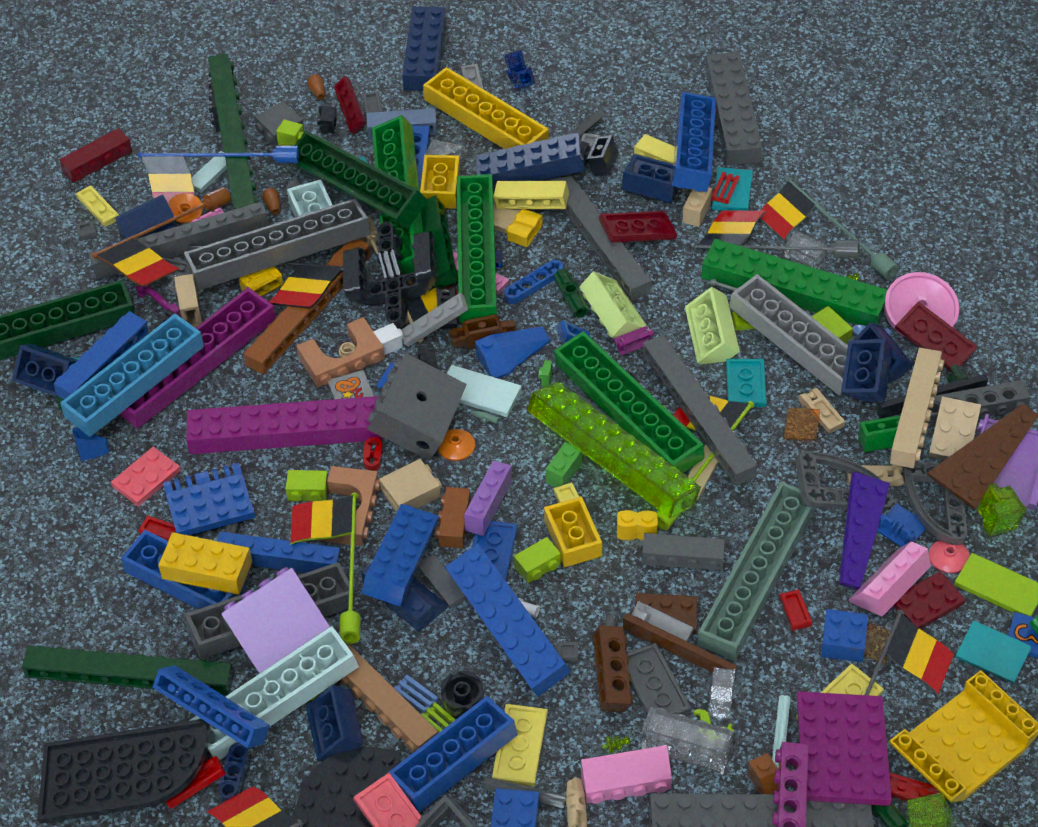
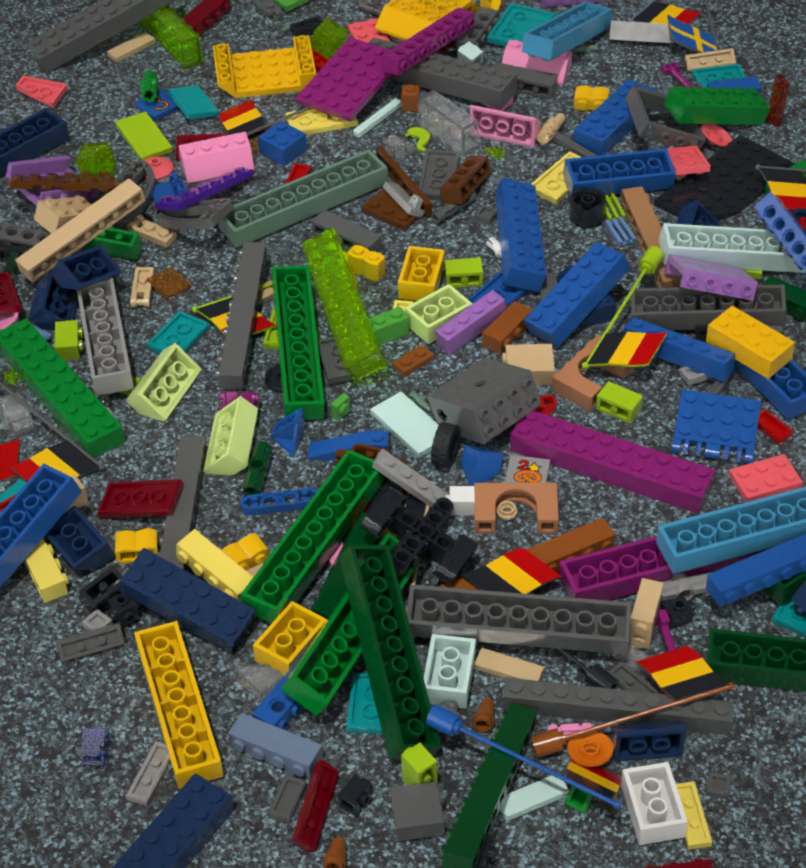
camera: 150 degrees left, 5 degrees down
none -> yellow brick [115,528,158,563]
none -> dark orange plate [392,345,434,377]
none -> yellowish green brick [405,284,472,345]
none -> white brick [621,762,688,845]

